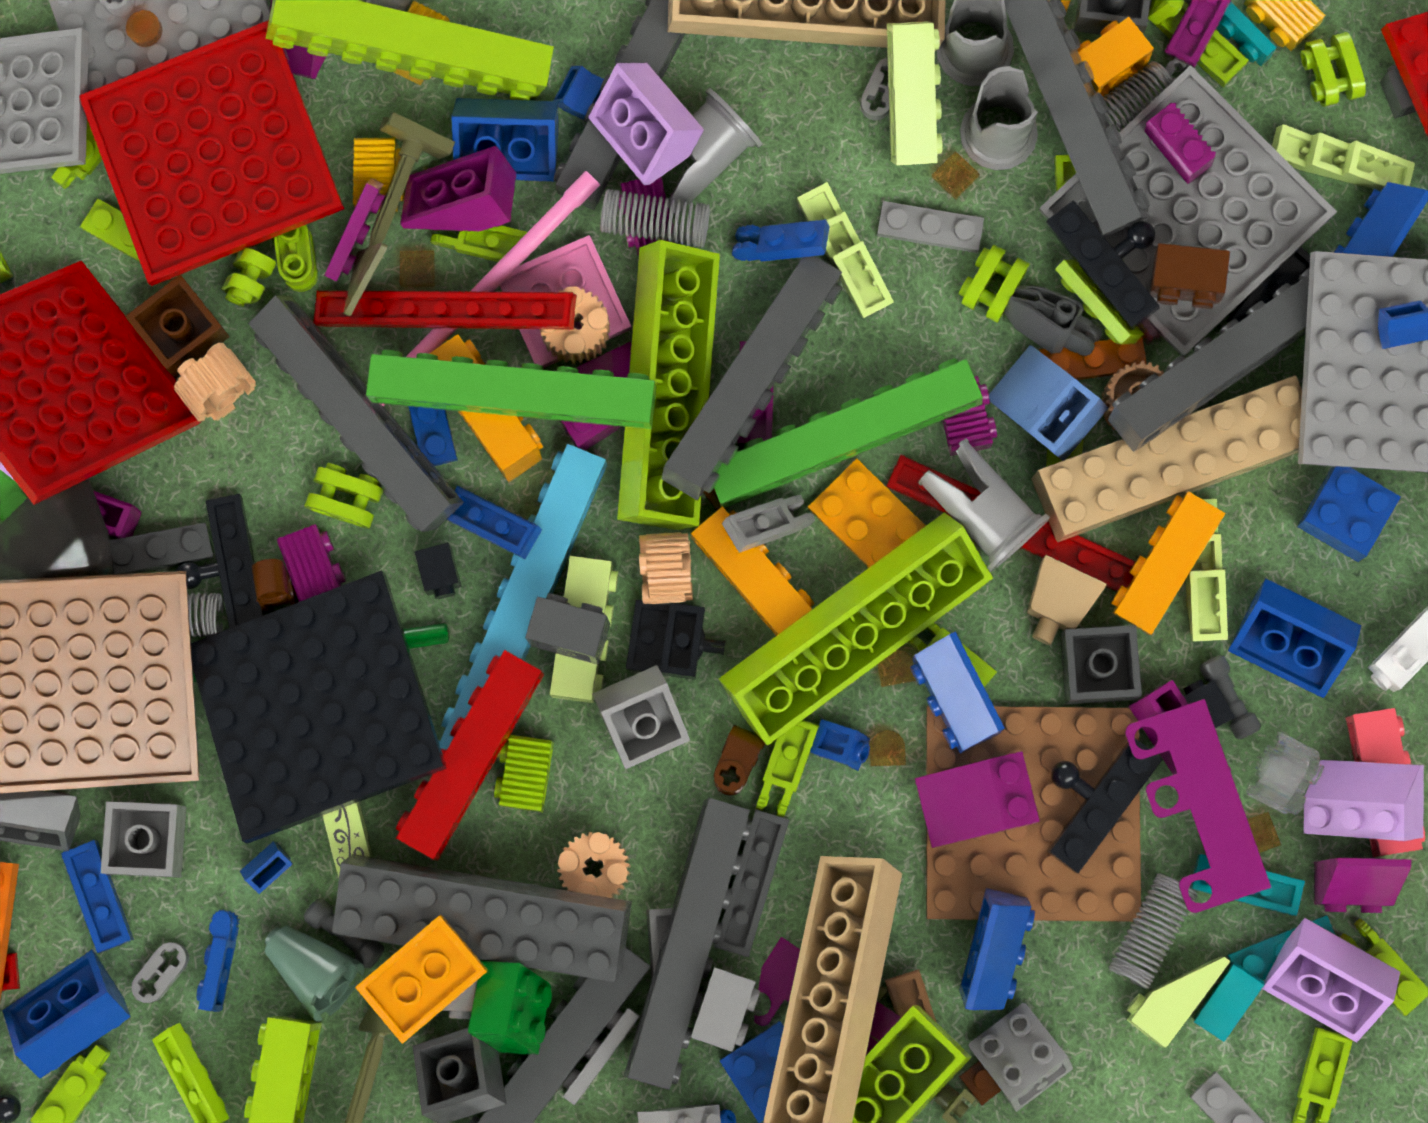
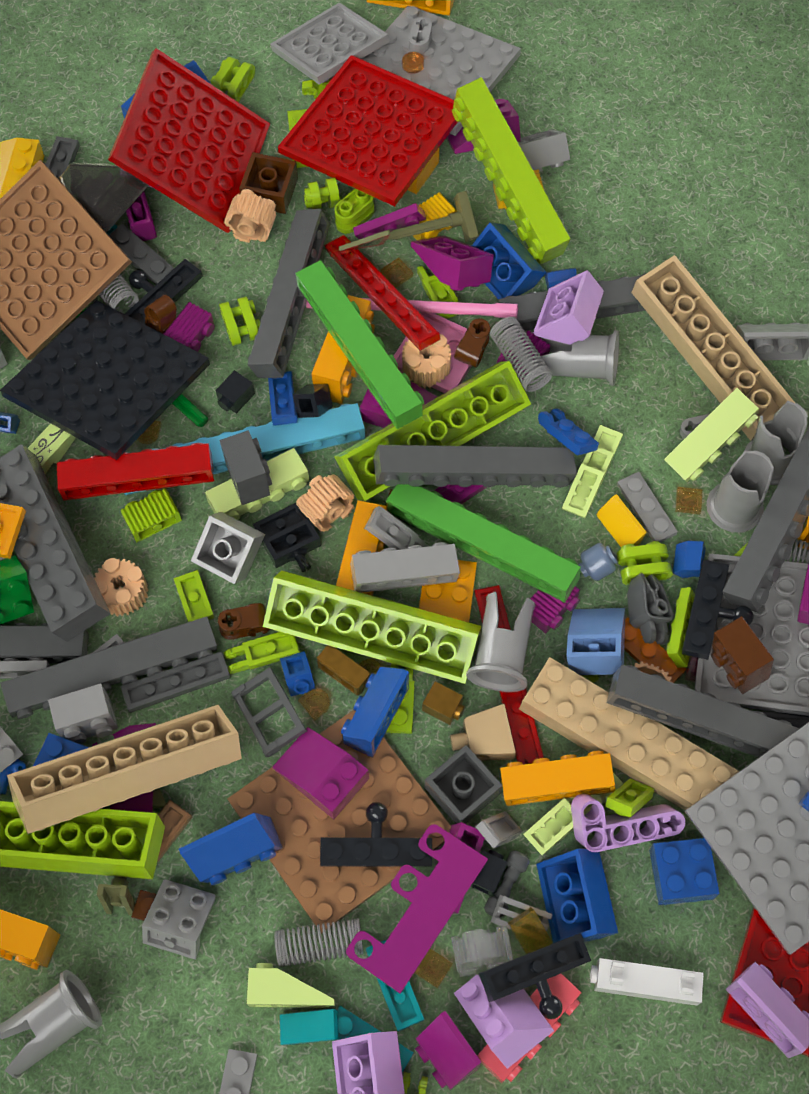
camera: 50 degrees right, 15 degrees down
blue plate [408,406,458,466] -> none
none -> lime plate [173,570,214,622]
none -> dark grey window [231,667,307,757]
none -> black brick [293,384,333,418]
none -> pearl gold slope [317,645,370,696]
none -> light grey brick [350,542,460,592]
none -> pearl gold brick [422,681,465,725]
none -> reddish brown piece [454,318,491,368]
none -> light grey tile [476,811,522,849]
none -> black plate [478,933,591,1019]
none -> light grey tile [491,895,552,941]
none -> clear yellow tile [508,907,553,954]
none -> lavender beam [571,794,685,852]
none -> sand blue head [578,543,618,581]
none -> yellow slope [596,494,647,547]
none -> lime plate [605,778,655,818]
none -> blue piece [673,541,706,578]

